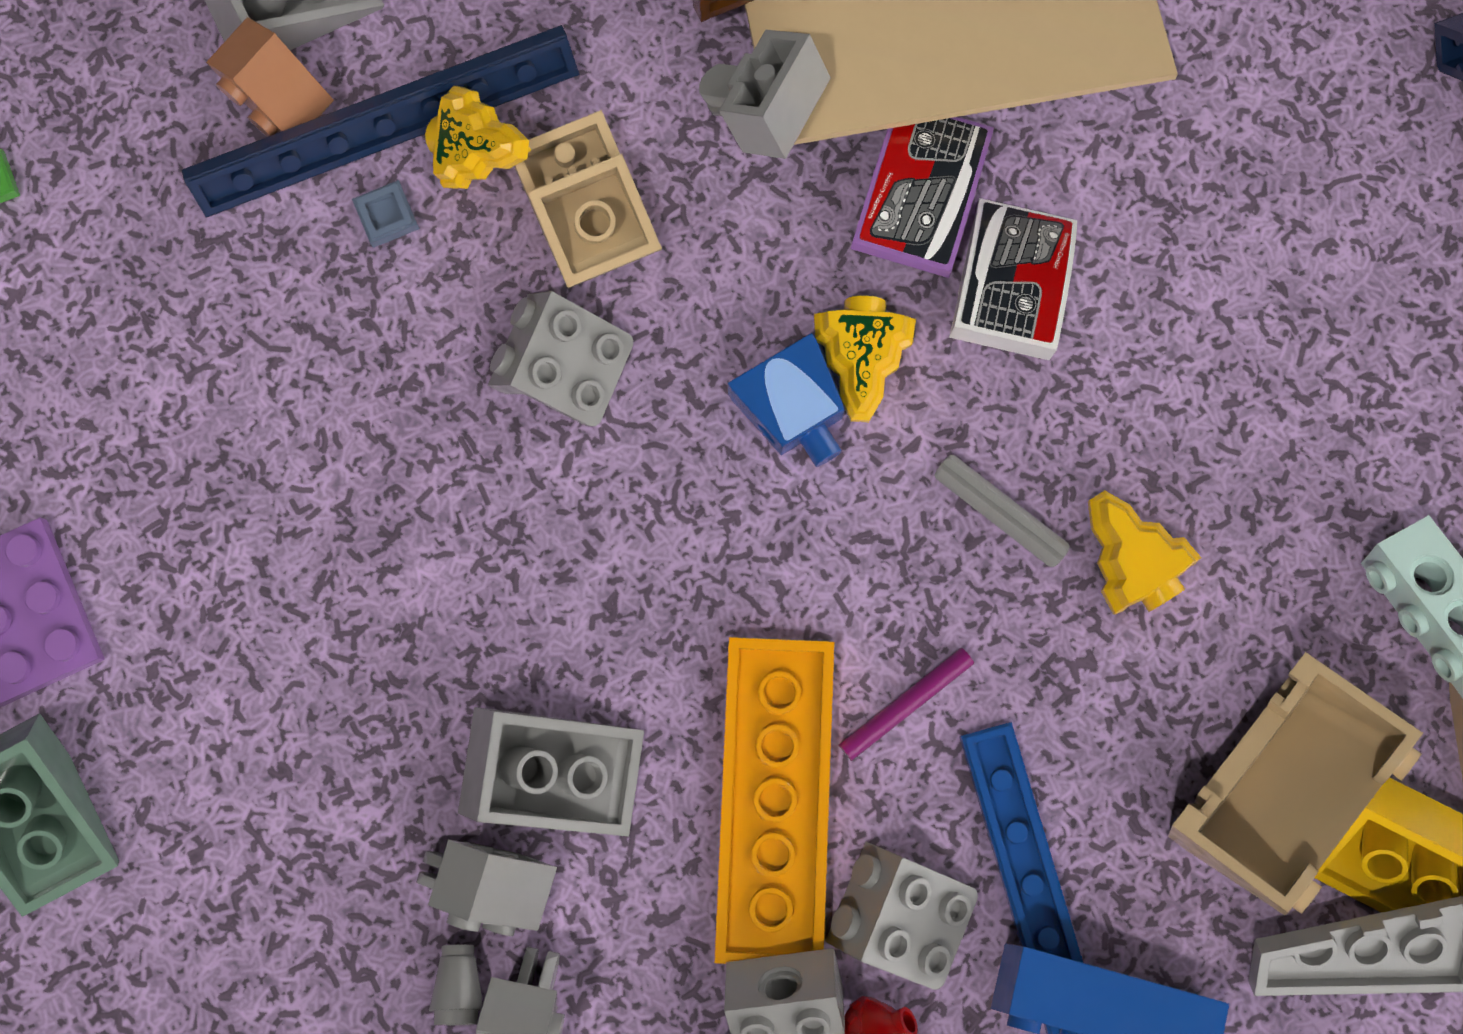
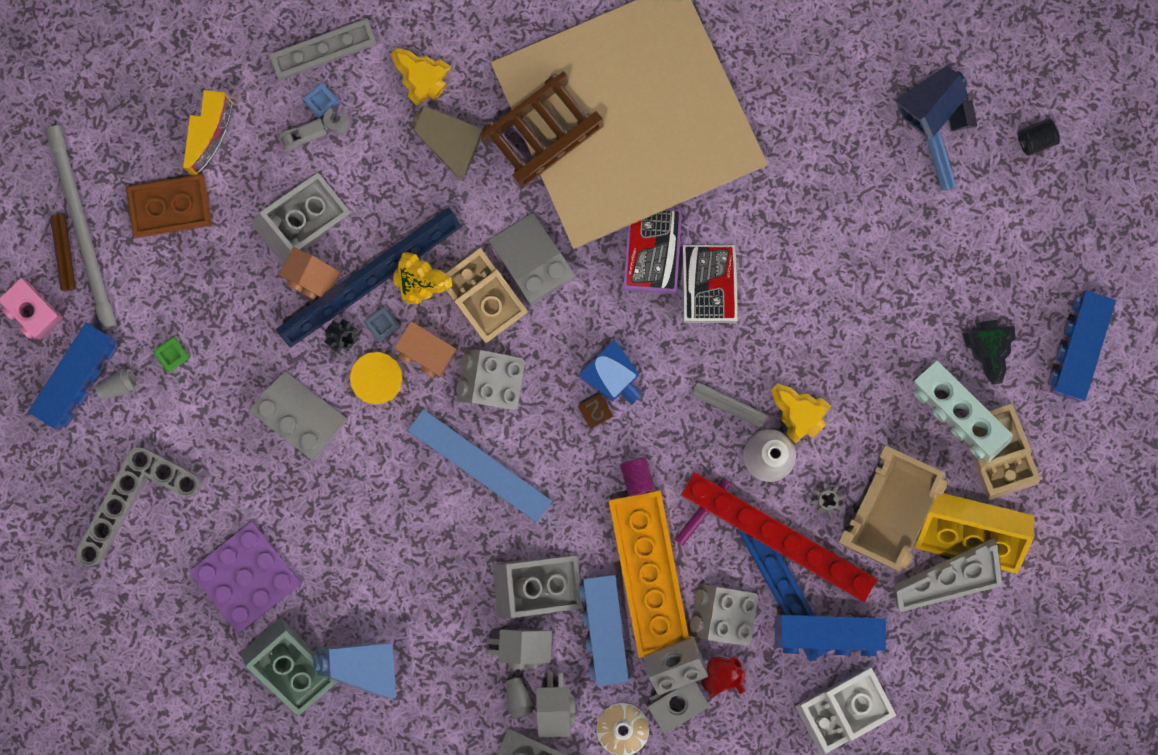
camera: 15 degrees left, 5 degrees up
light grey brick [699,29,831,159] -> none
yellow rock [814,296,916,423] -> none
none -> light grey slope [249,371,348,461]
none -> medium blue slope [313,642,396,698]
none -> black gear [324,319,357,353]
none -> yellow tile [350,352,403,405]
none -> nougat brick [395,321,457,378]
none -> medium blue tile [408,409,552,522]
none -> light grey slope [489,213,575,306]
none -> reddish brown tile [578,393,614,429]
none -> medium blue brick [579,575,629,686]
none -> magenta piece [619,457,655,497]
none -> red plate [680,472,877,602]
none -> white cone [743,429,796,482]
none -> light grey gear [810,484,845,517]

